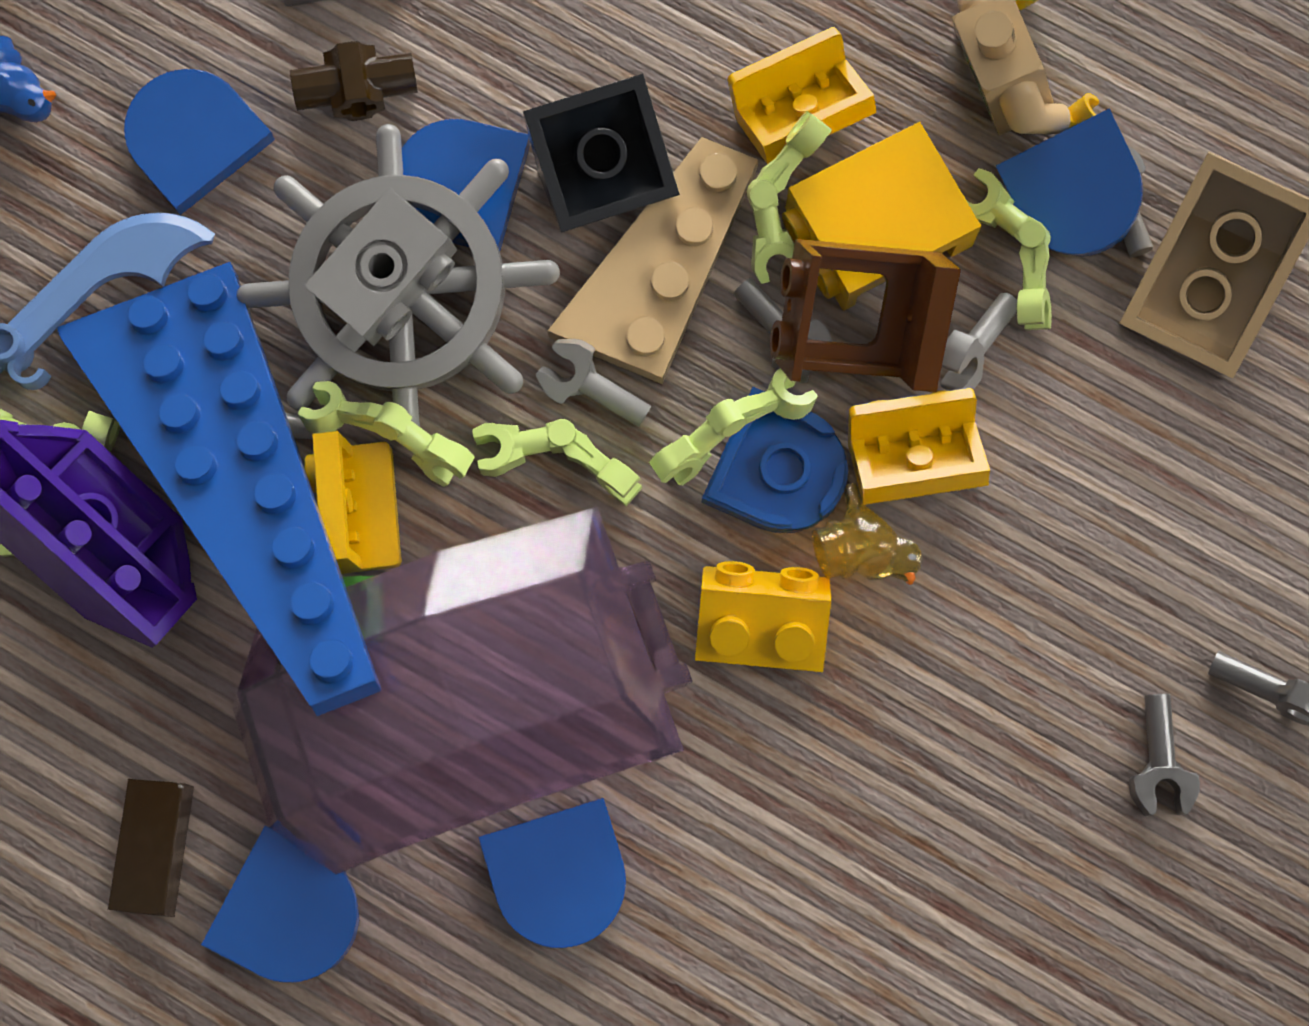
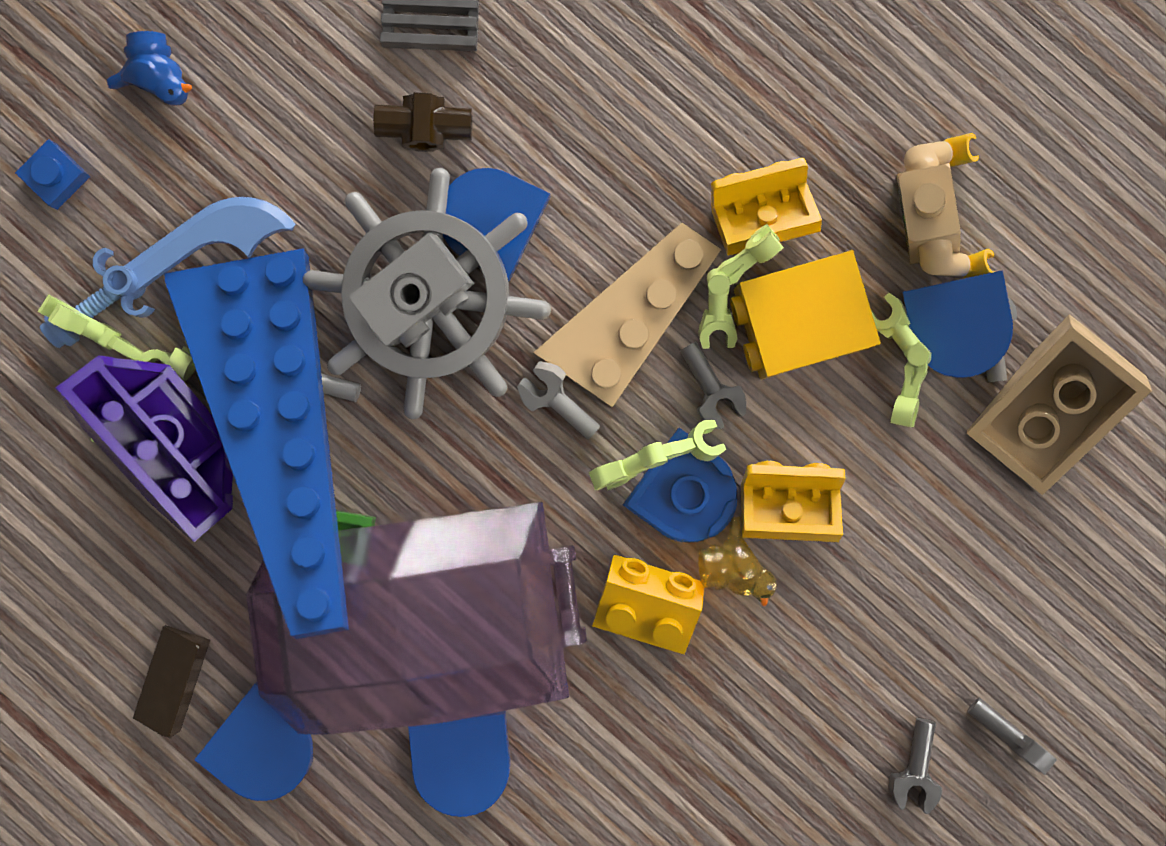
camera: 15 degrees right, 10 degrees up
blue tile [124,69,275,215] -> none
yellowish green piece [298,381,475,487] -> none
yellow bracket [305,431,402,574] -> none
yellowish green piece [472,419,642,506] -> none
black slope [522,74,680,233] -> none
reddish brown window [770,239,961,392] -> none
light grey bar [940,293,1017,391] -> none

